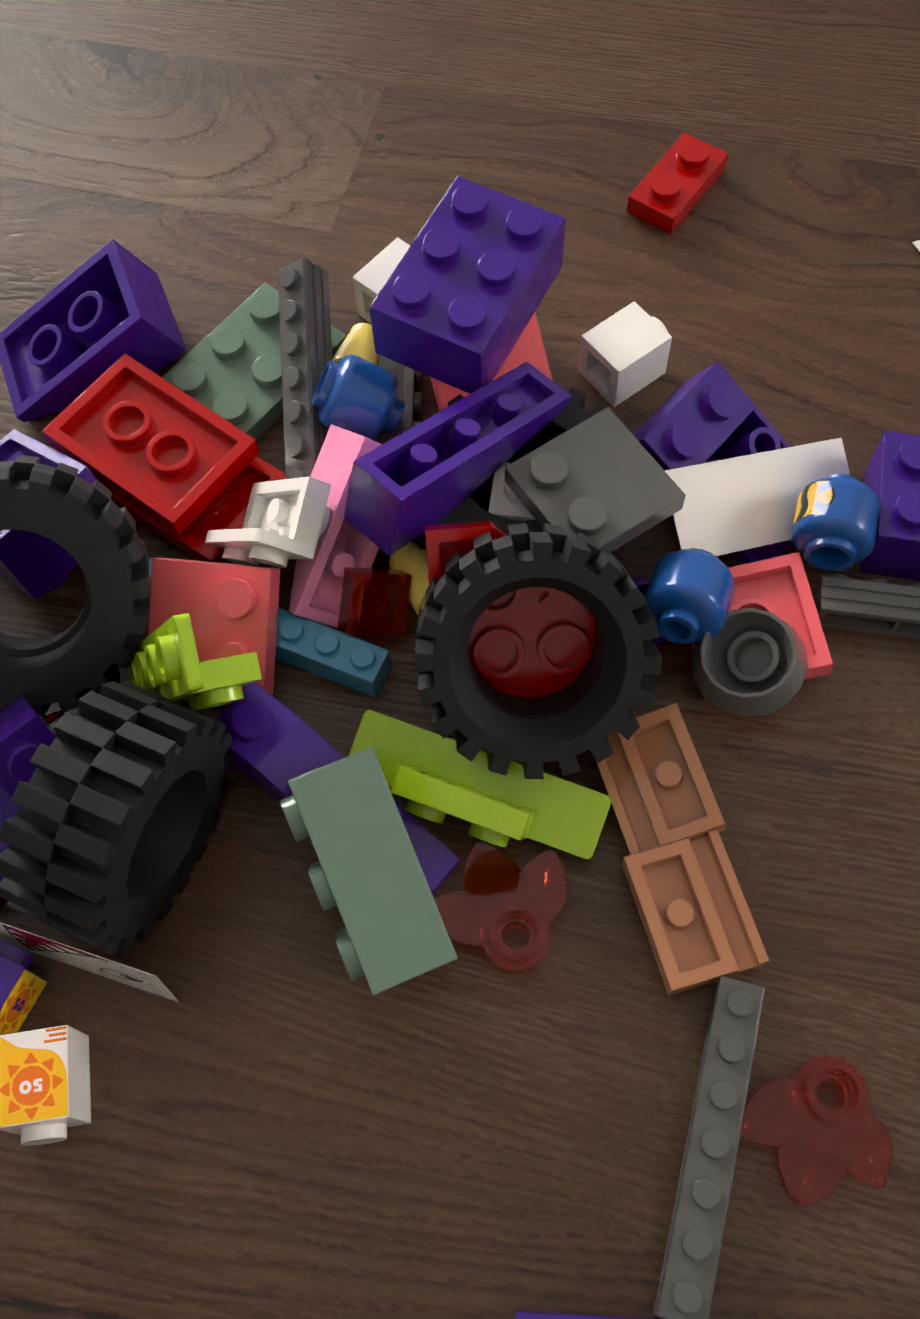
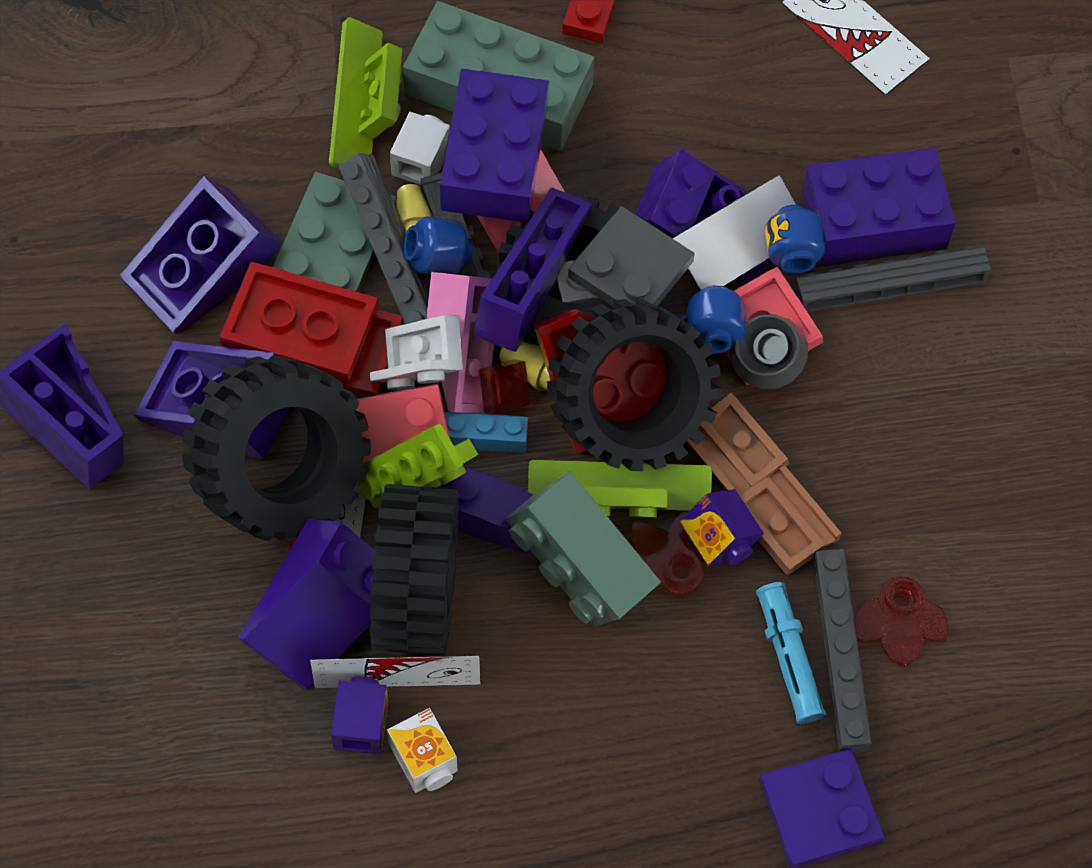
camera: 25 degrees left, 0 degrees up
white brick [578,301,672,407] -> none
none -> lime bracket [329,17,403,169]
none -> sand green brick [403,1,595,151]
none -> dark purple brick [679,489,764,566]
none -> medium azure pin [756,582,827,724]

